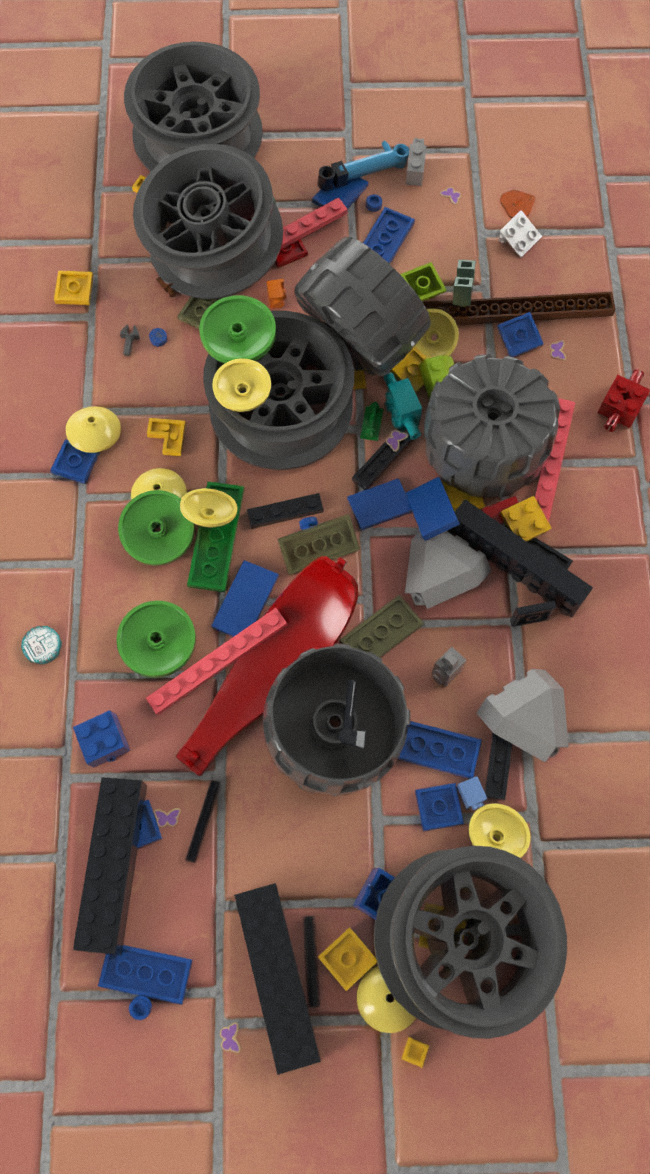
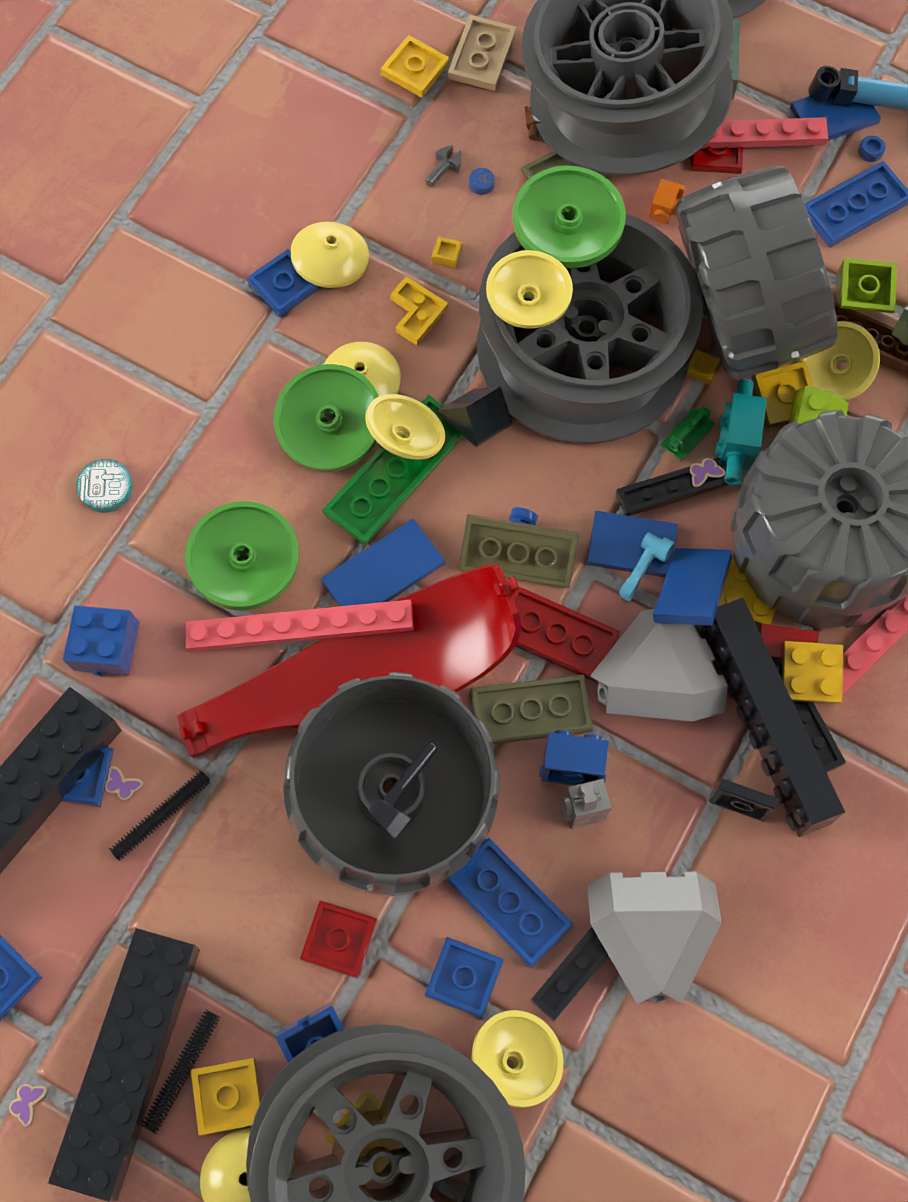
camera: 30 degrees right, 0 degrees up
black plate [247,493,324,529] -> none
medium blue brick [456,776,488,811] -> none
none -> red tile [300,900,378,979]
none -> yellow tile [431,236,463,269]
none -> black slope [437,386,512,447]
none -> tan plate [448,15,517,91]
none -> red tile [513,587,620,683]
none -> blue brick [539,730,609,786]
none -> medium azure brick [619,532,675,602]

